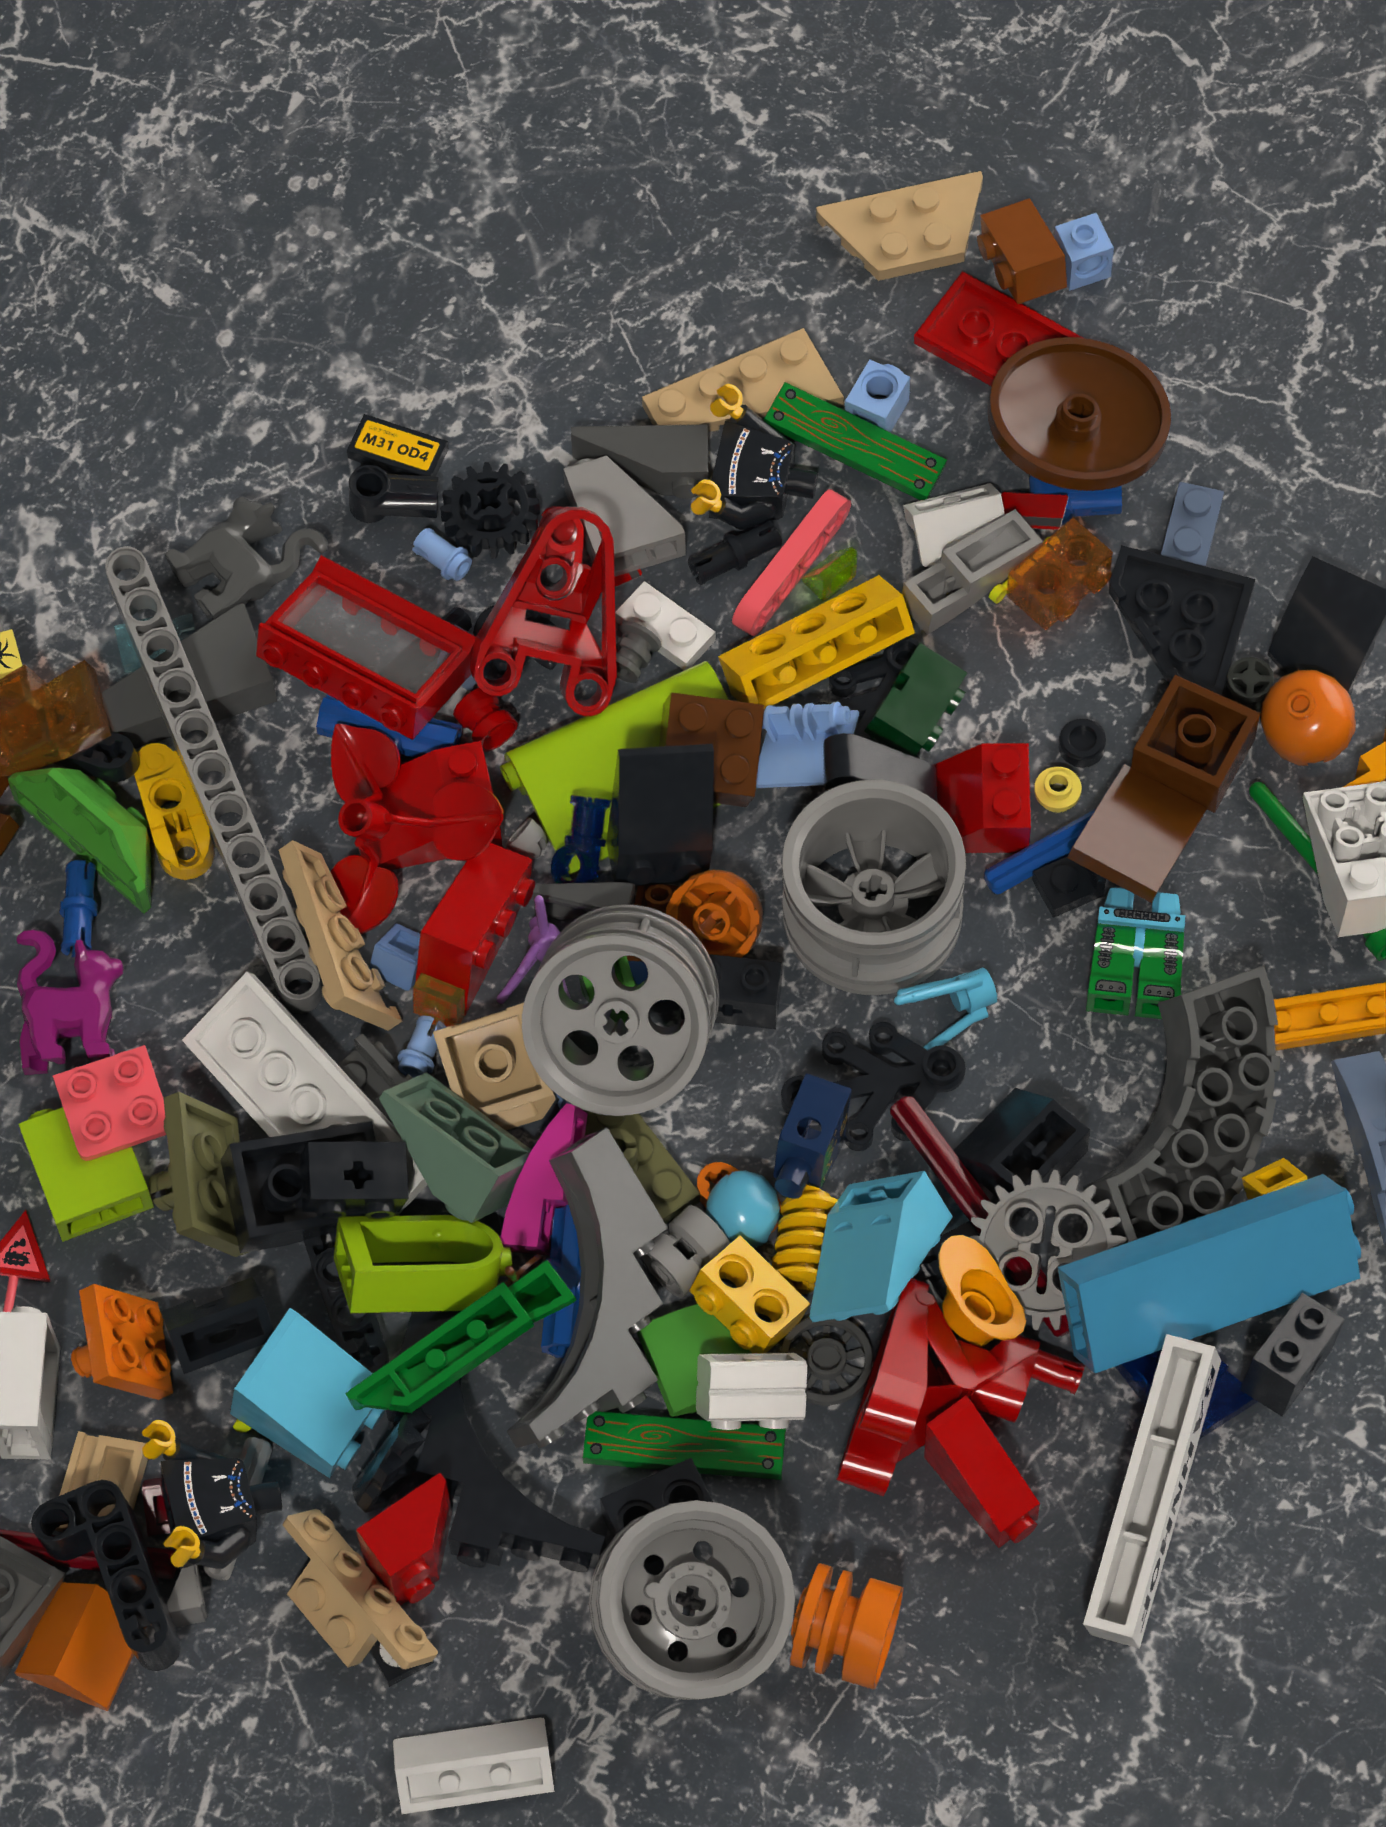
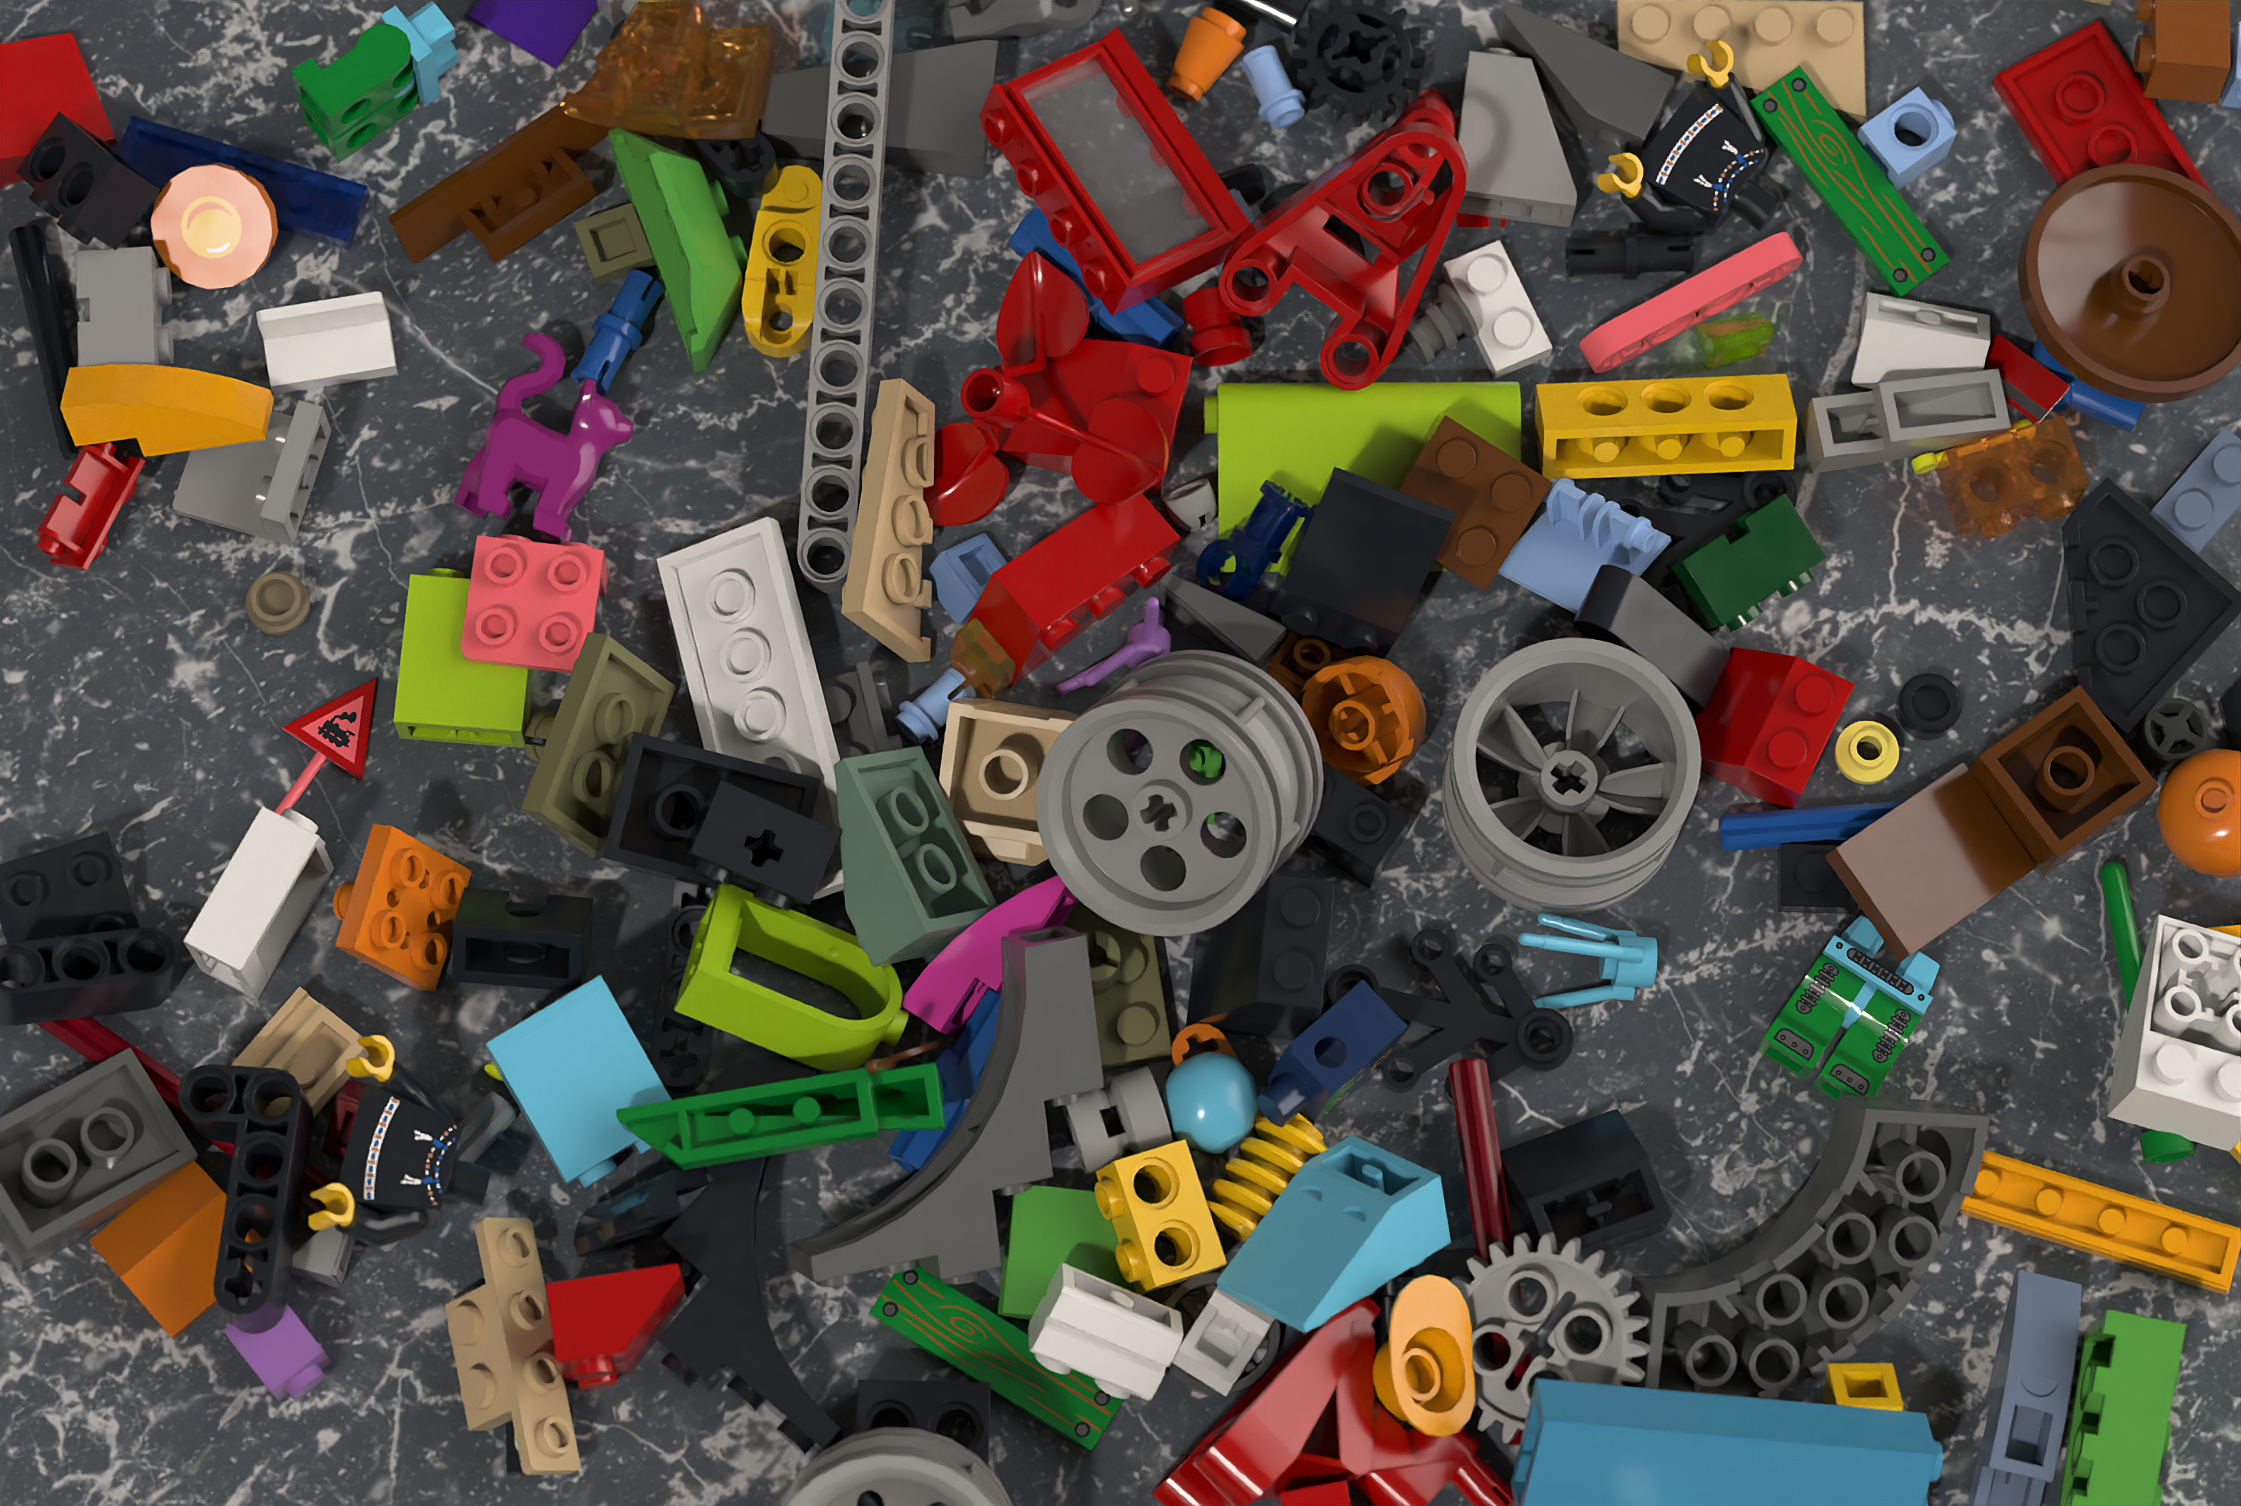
camera: 20 degrees right, 10 degrees up
none -> medium lavender brick [223,1303,331,1402]
none -> olive plate [573,202,655,286]
none -> orange cone [1166,7,1246,103]
none -> white slope [1172,1287,1276,1397]
none -> black slope [1186,874,1335,1041]

